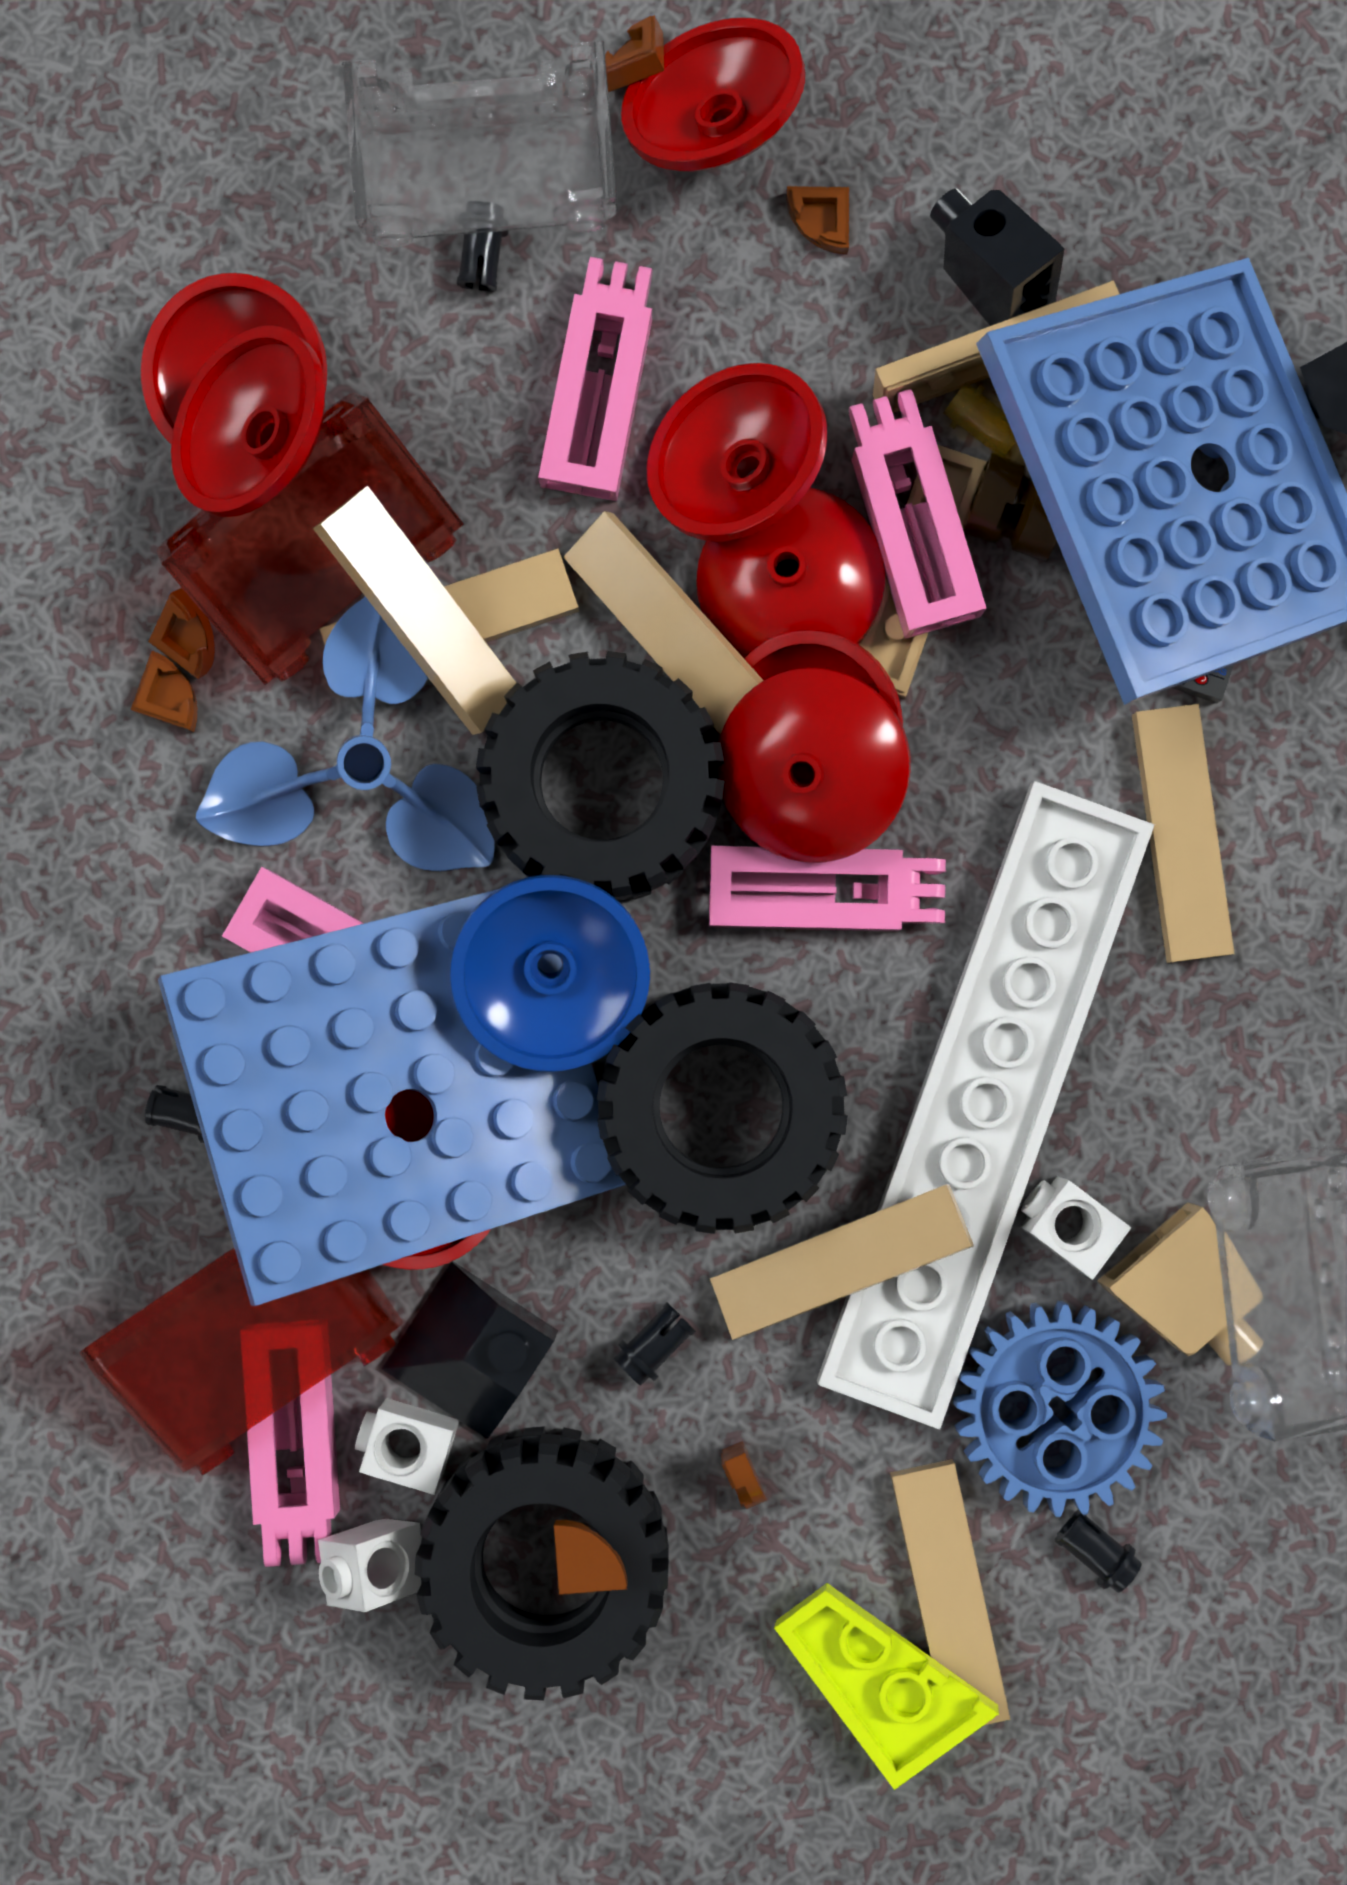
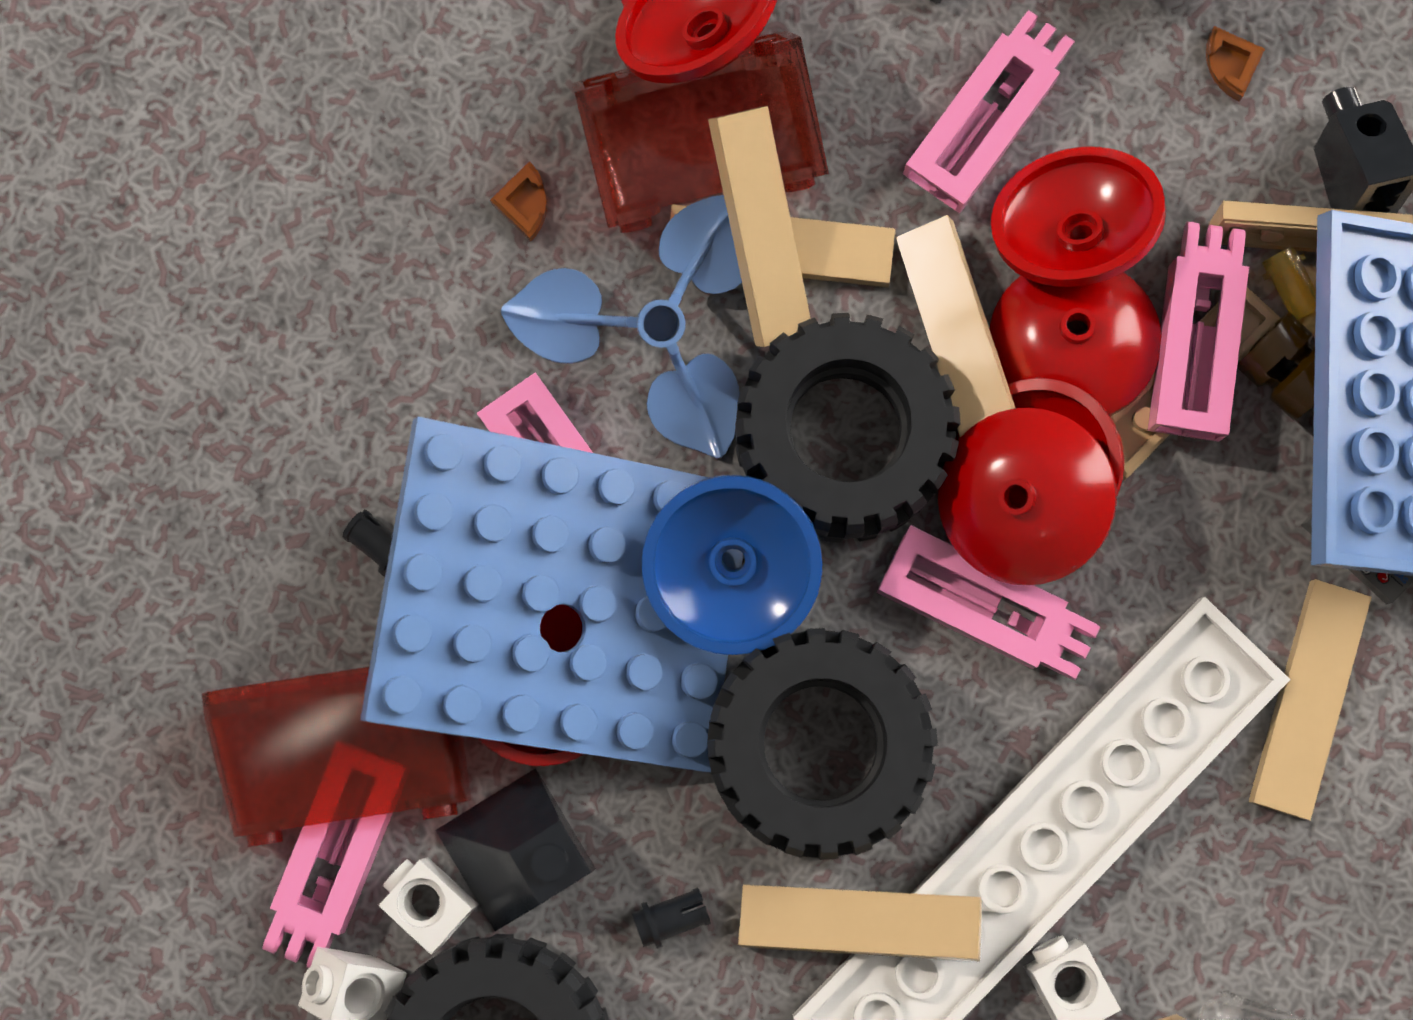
camera: 30 degrees right, 5 degrees down
dark orange tile [148,587,215,679] -> none

